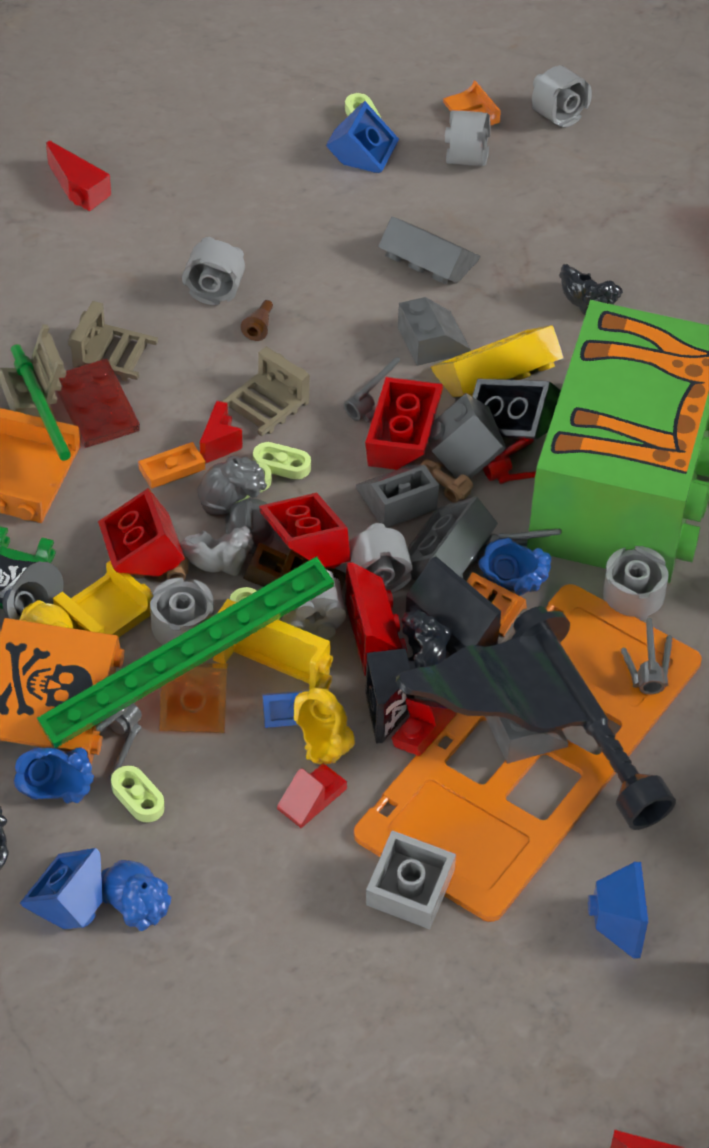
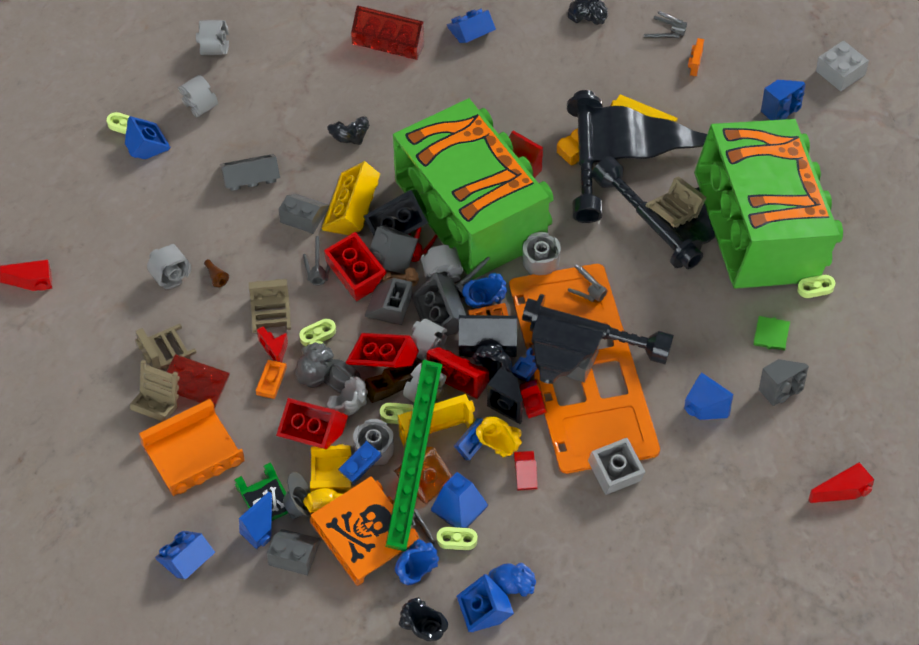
camera: 45 degrees left, 5 degrees up
green bar [10,344,71,461] -> none
orange piece [443,80,501,125] -> none
none -> blue plate [338,441,382,485]
none -> light grey brick [421,245,463,282]
none -> blue slope [431,472,488,528]

